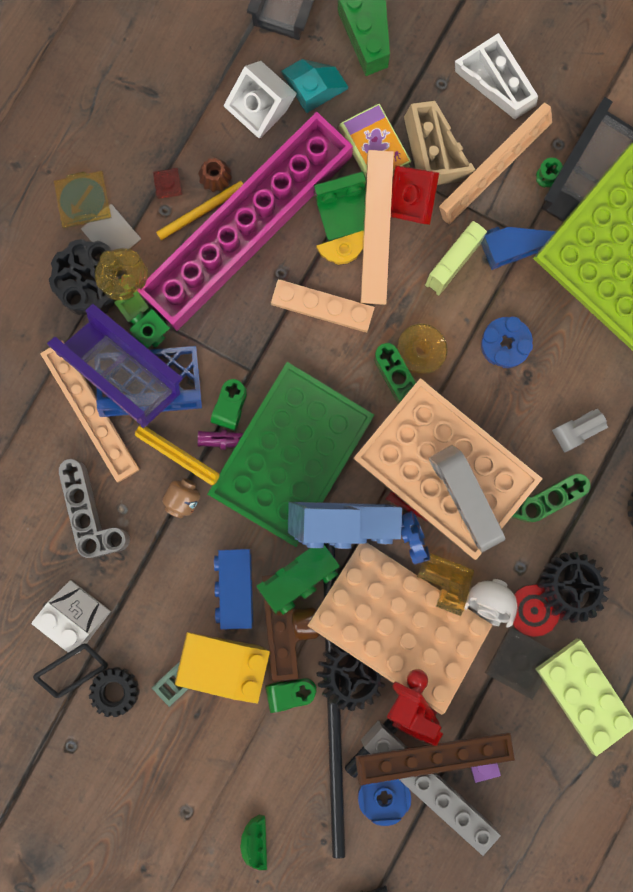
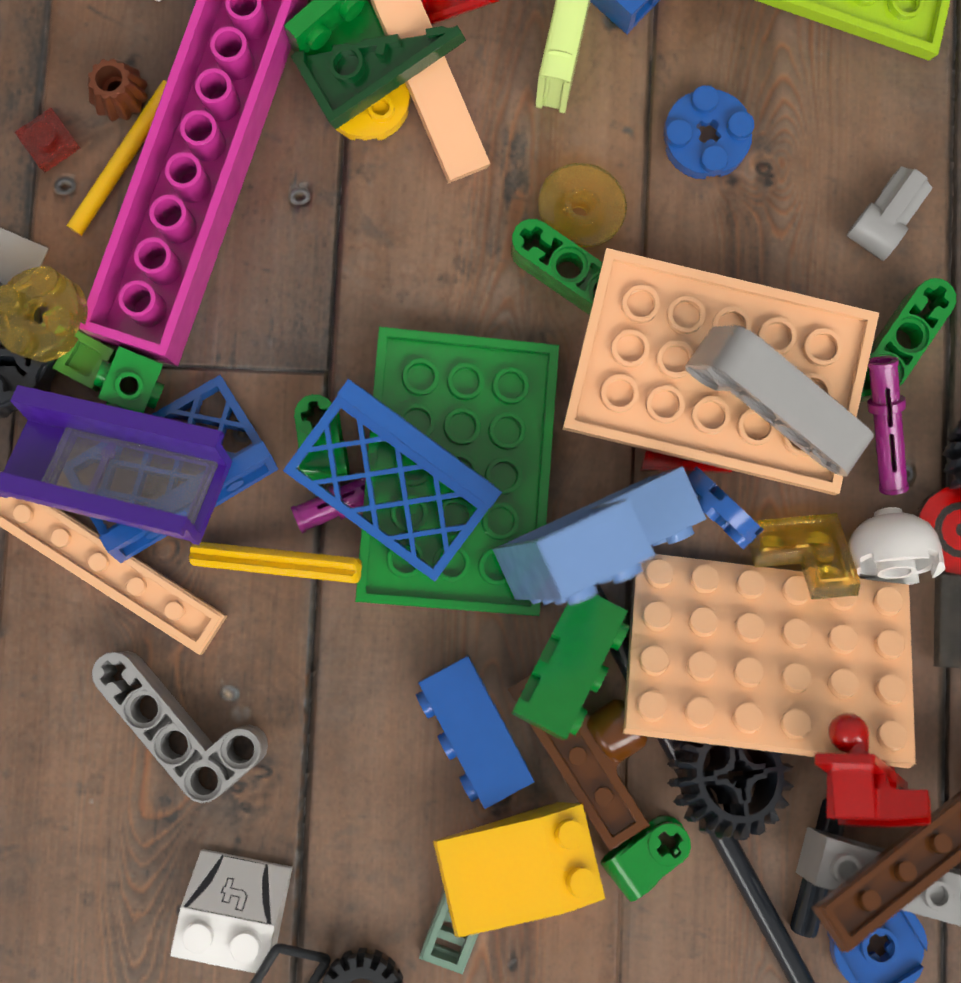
camera: 30 degrees left, 0 degrees up
medium nougat head [162,478,201,518] -> none
light nougat plate [271,279,375,333] -> none
none -> blue fence [283,379,502,582]
none -> dark green wing [291,25,466,129]
none -> magenta pin [867,356,909,495]

